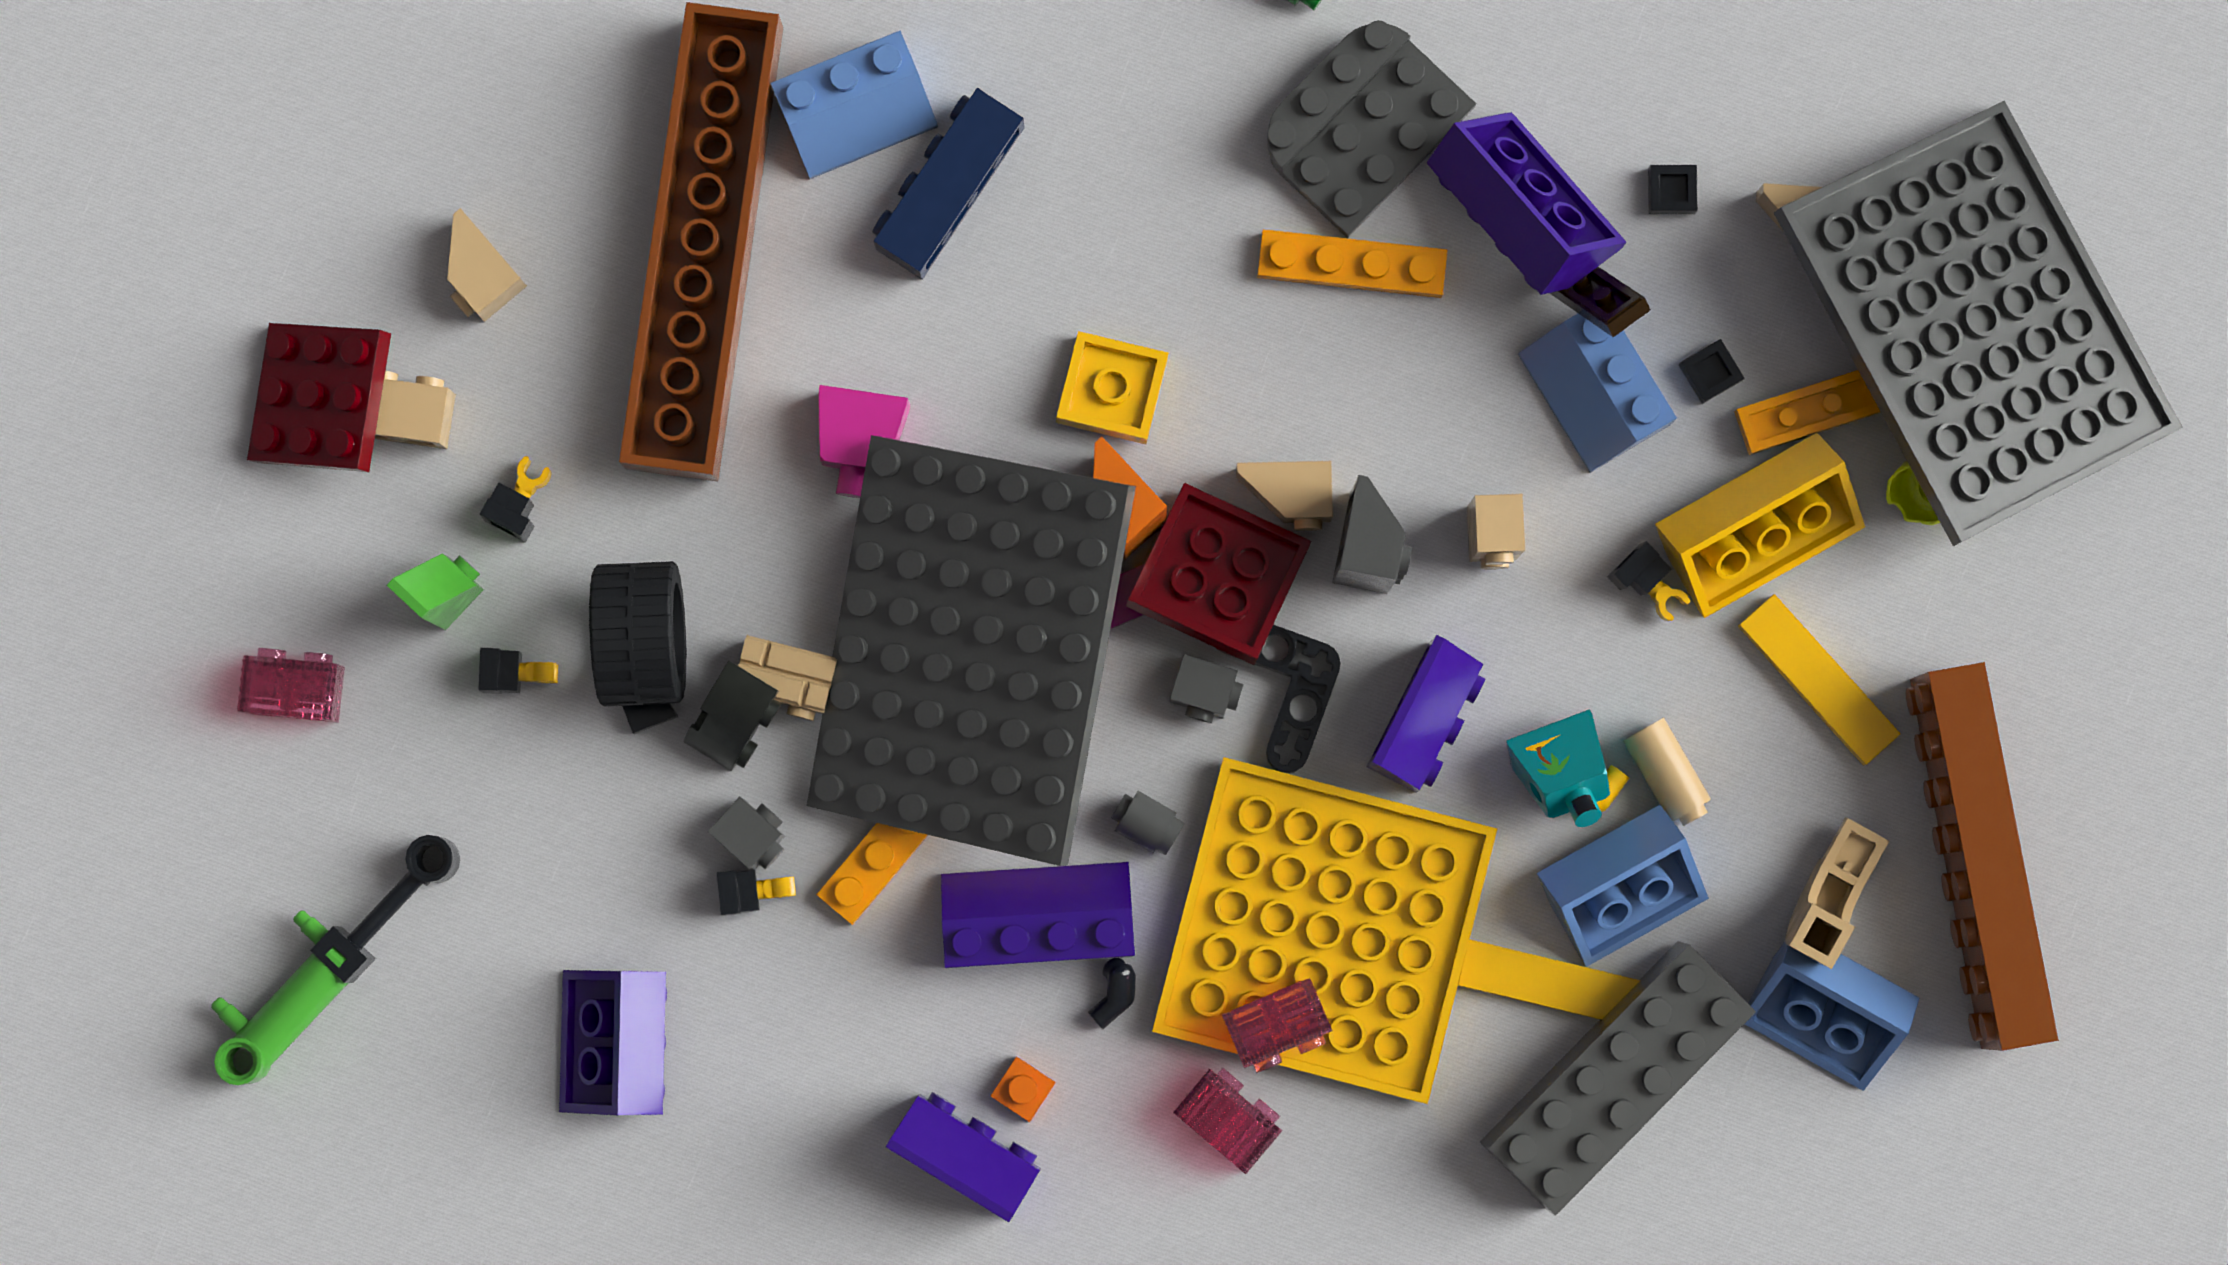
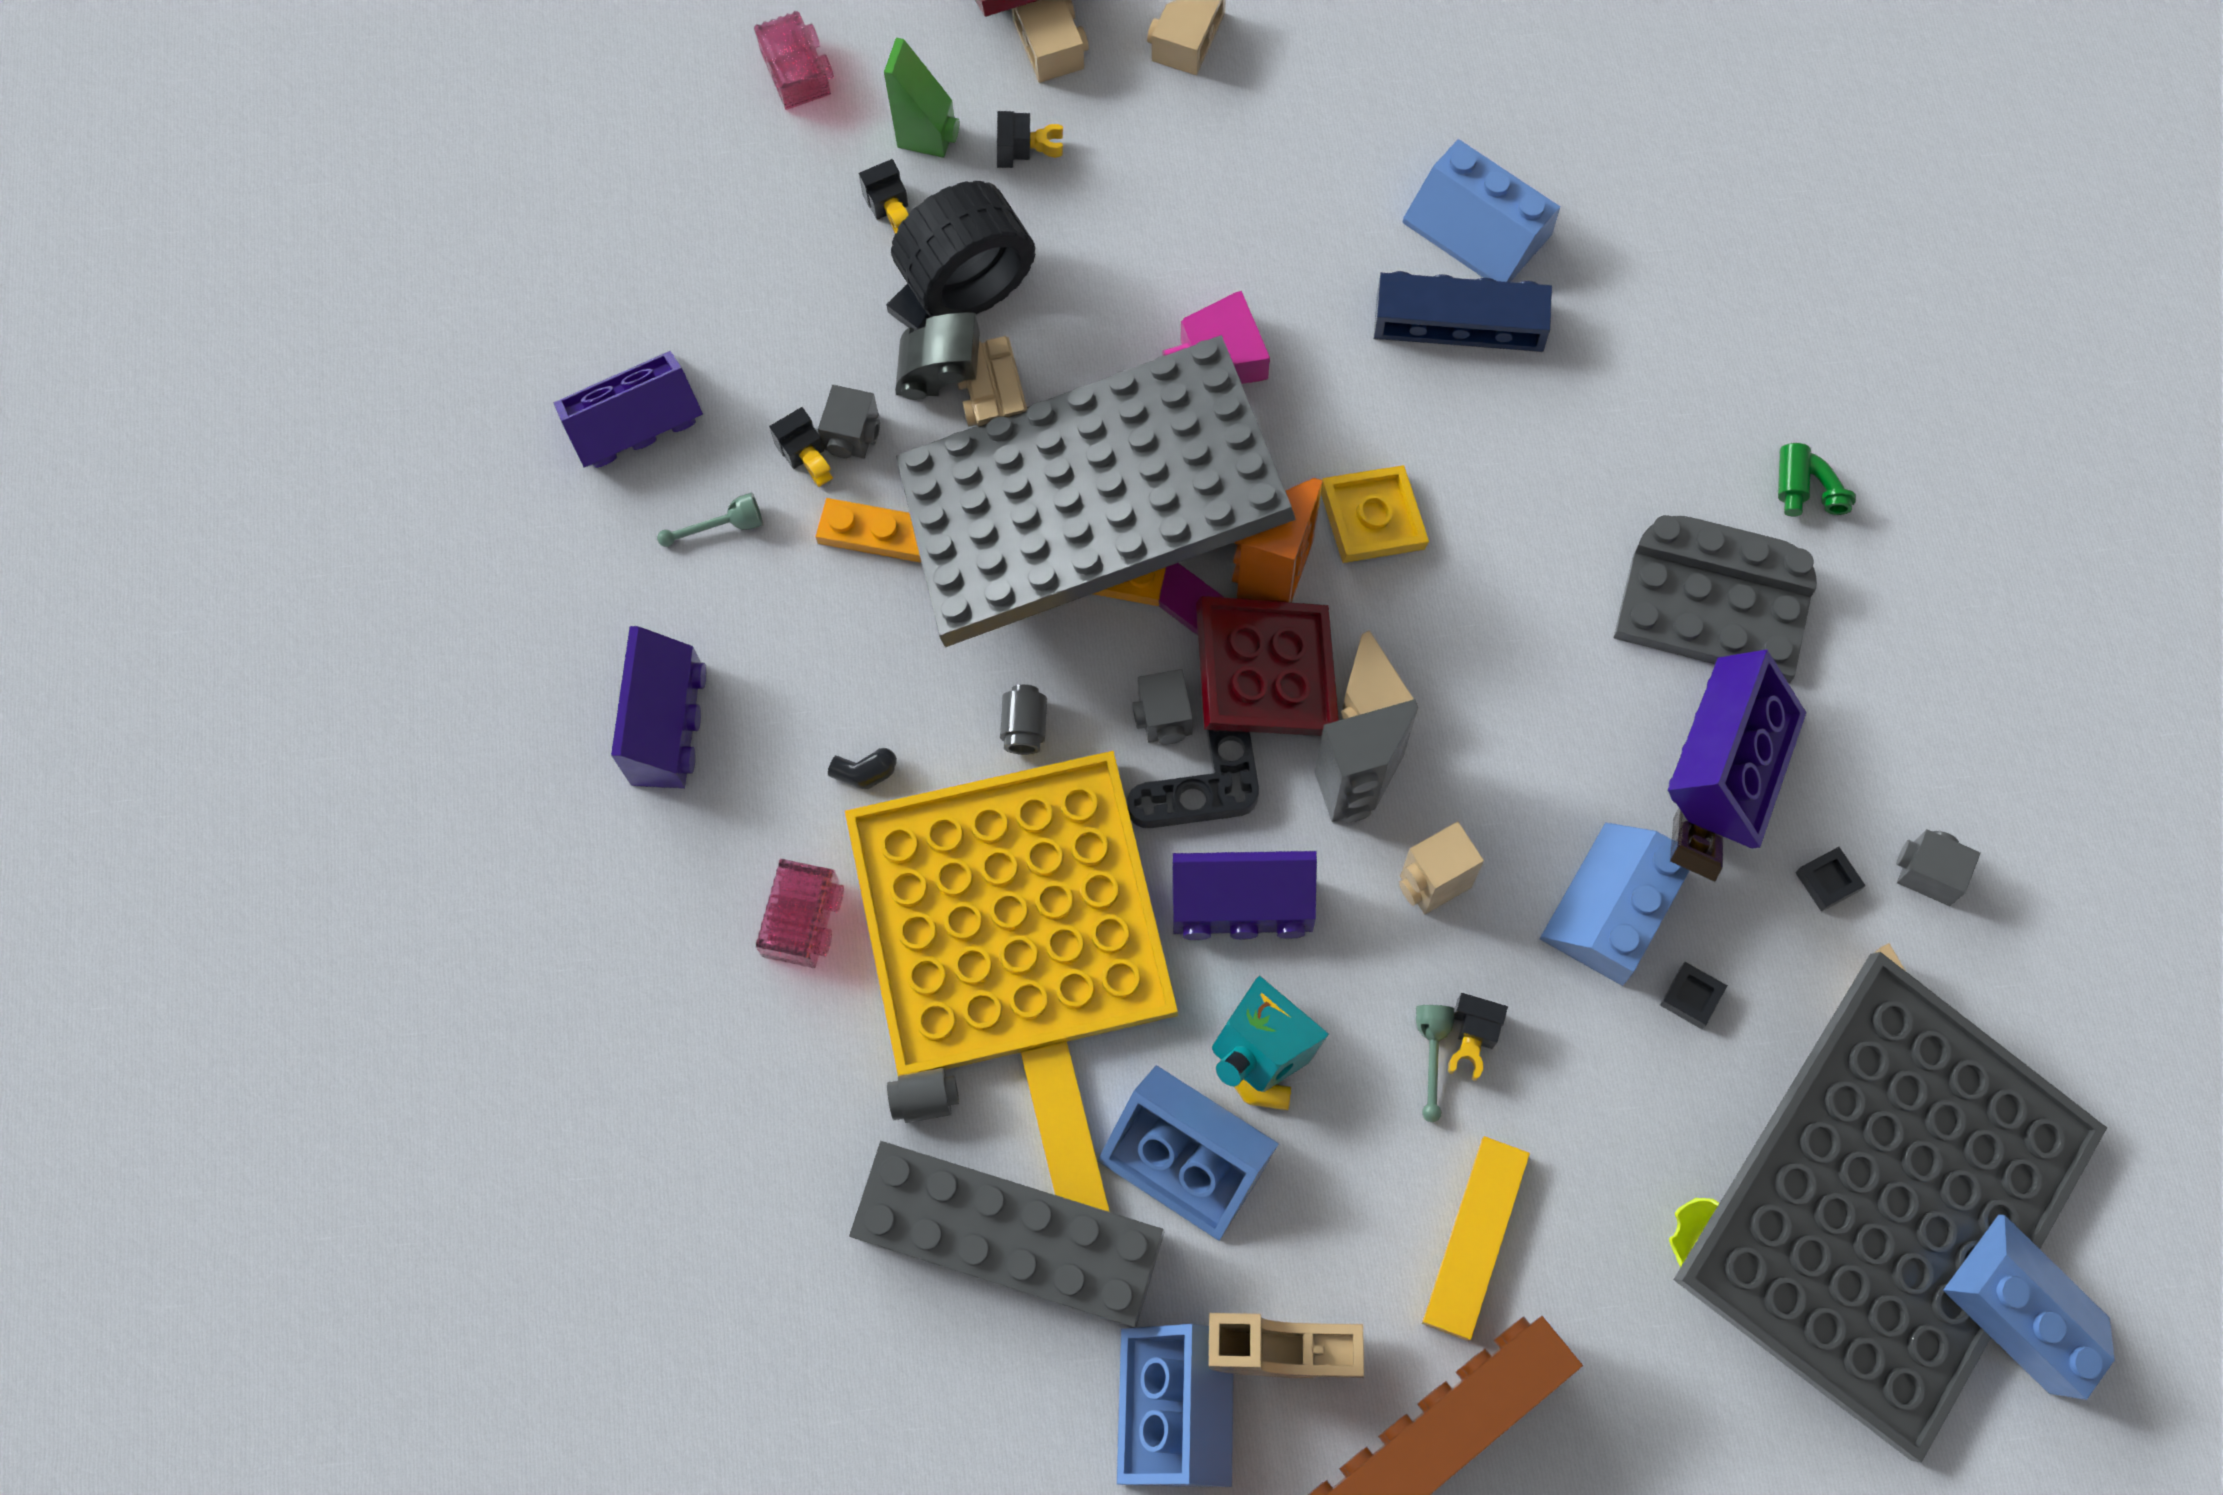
camera: 65 degrees right, 15 degrees down
bright green piece [211,835,460,1085] -> none
dark orange brick [619,2,784,482] -> none
dark purple slope [941,862,1135,968] -> none
orange plate [991,1056,1056,1122] -> none
clear pink brick [1221,978,1333,1073] -> none
light orange plate [1257,229,1448,298] -> none
tan brick [1623,718,1711,826] -> none
yellow slope [1655,433,1865,618] -> none
light orange plate [1734,370,1881,455] -> none
none -> sand green hinge [657,492,763,547]
none -> dark grey brick [887,1068,959,1123]
none -> sand green hinge [1416,1005,1454,1123]
none -> dark grey brick [1896,829,1981,906]
none -> medium blue slope [1943,1215,2115,1400]

